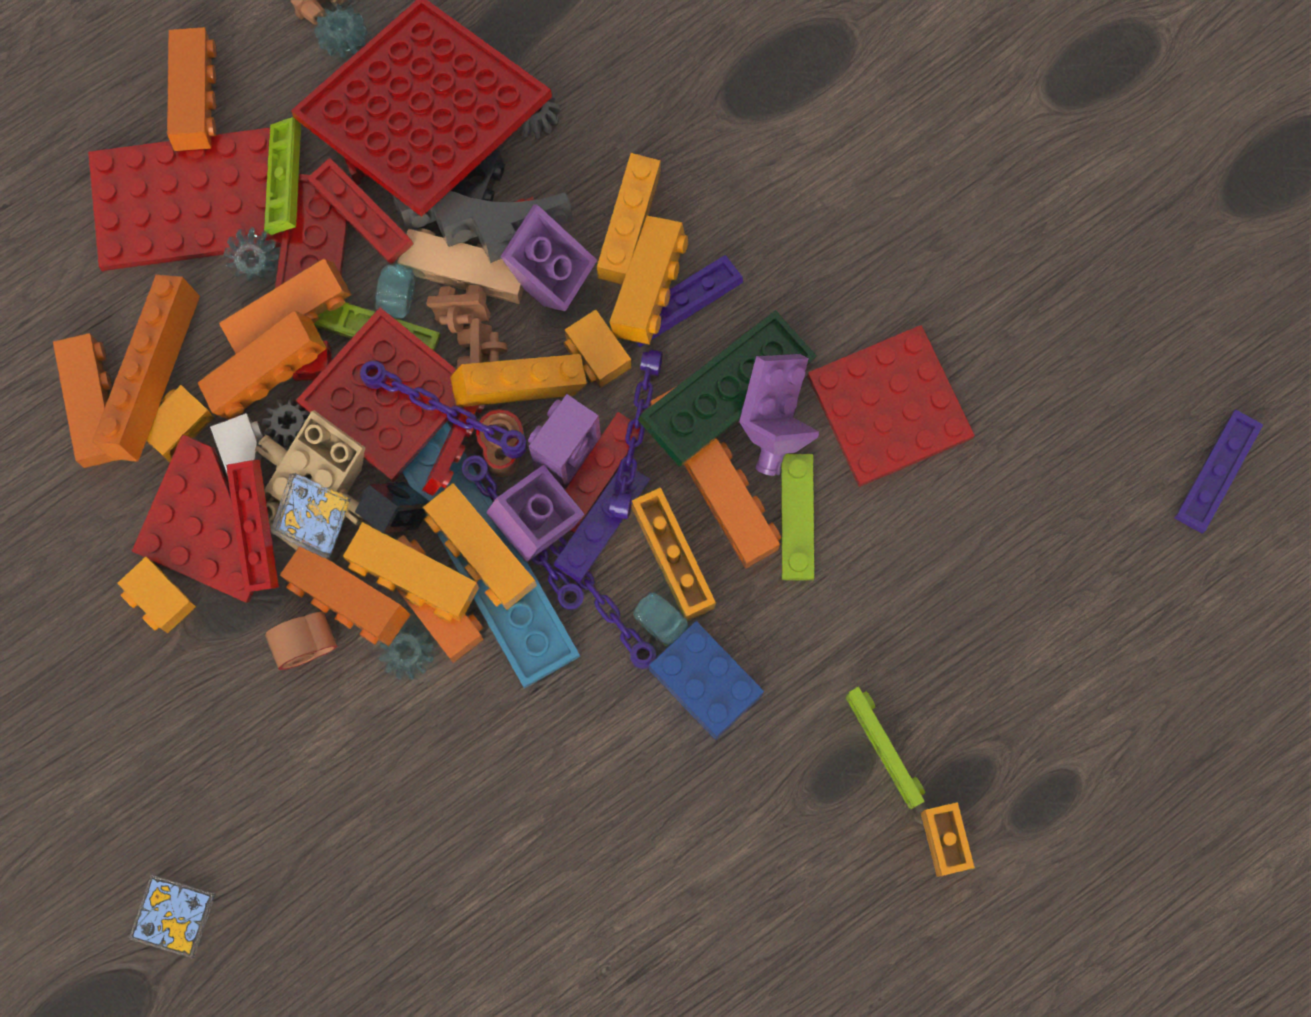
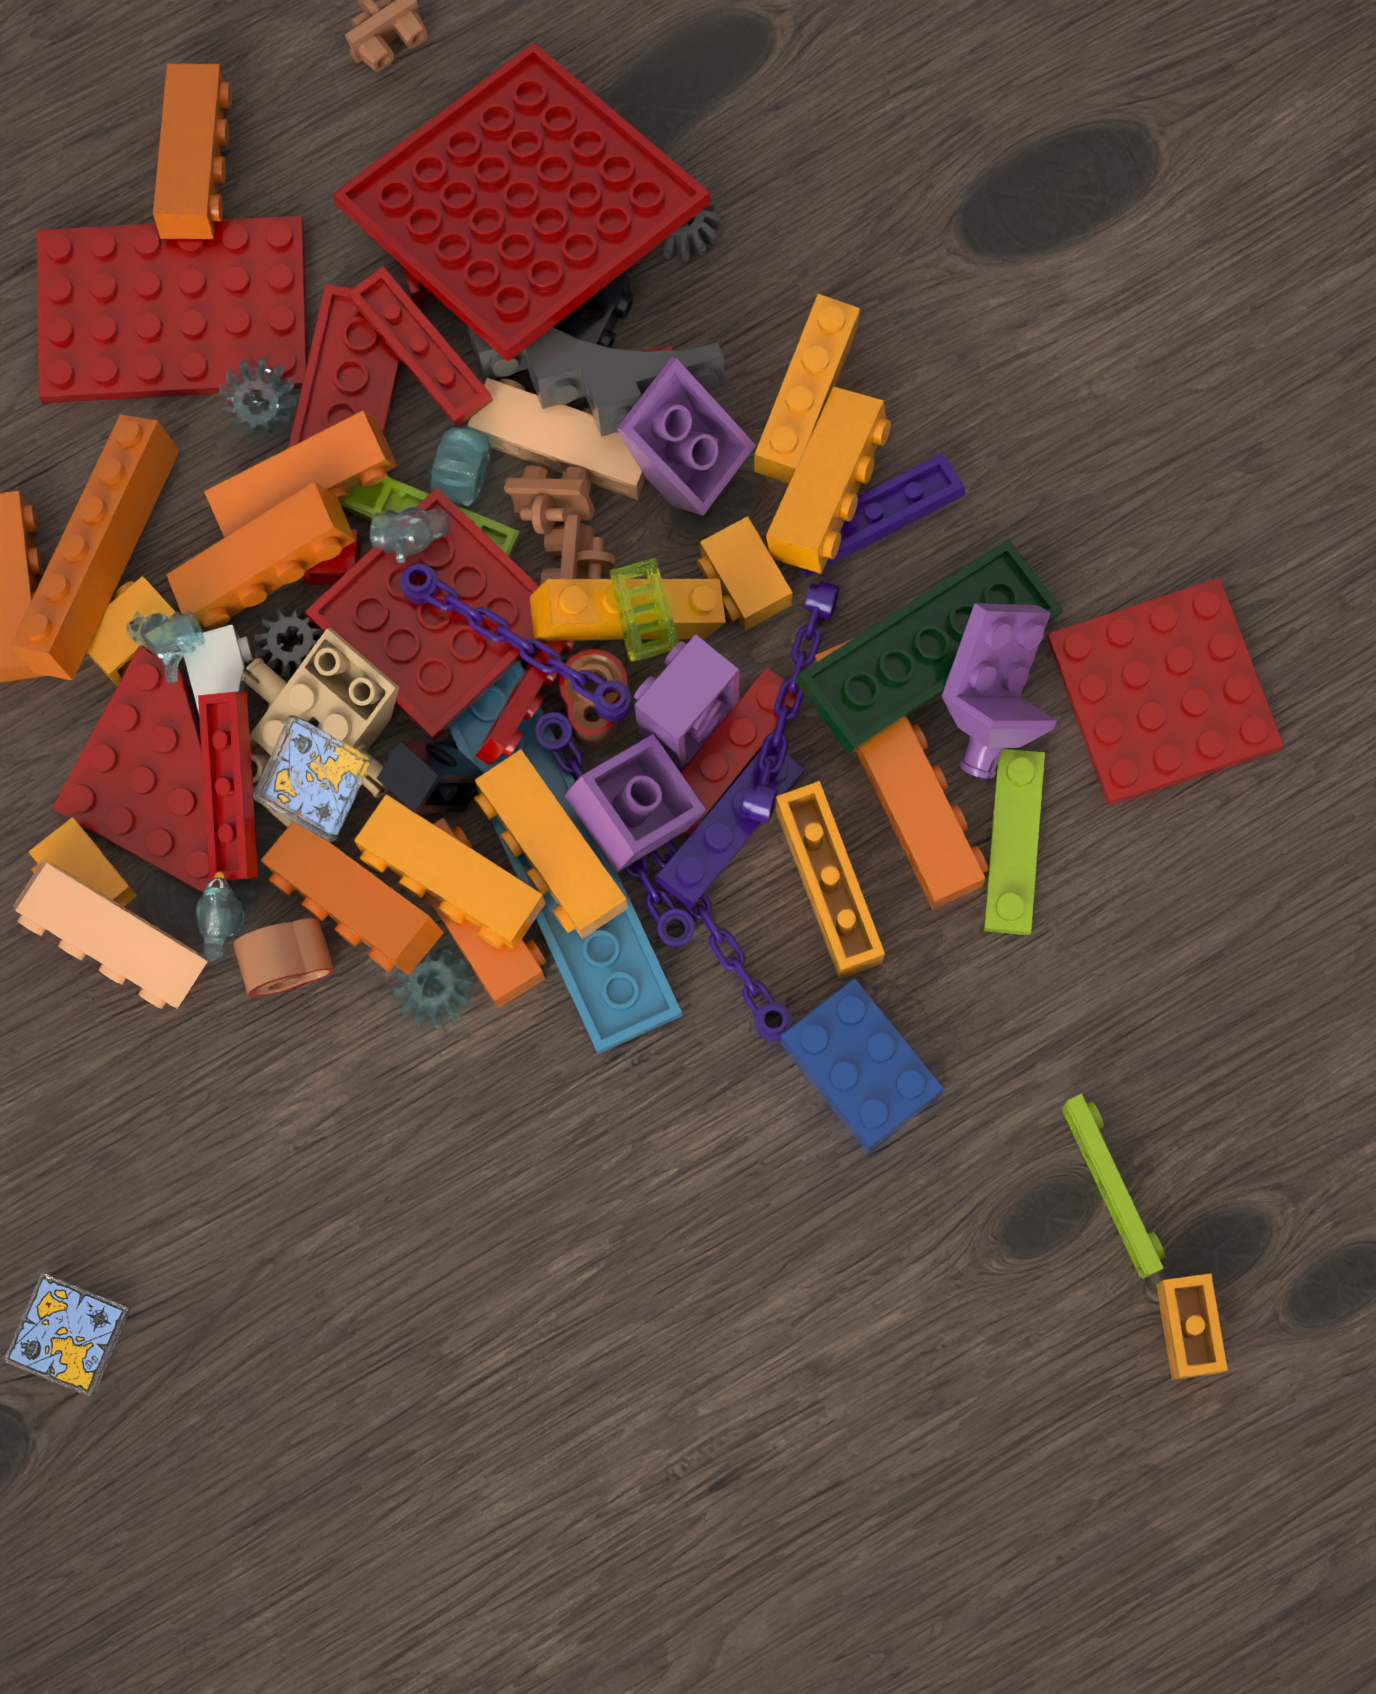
camera: 10 degrees right, 0 degrees up
lime plate [264,117,301,235] -> none
clear light blue gear [314,4,367,59] -> none
clear light blue gear [633,593,688,646] -> none
none -> light nougat brick [13,858,208,1009]
none -> clear light blue animal [126,610,205,684]
none -> clear light blue animal [196,872,244,962]
none -> clear light blue animal [370,507,449,563]
none -> clear neon green slope [610,558,679,662]

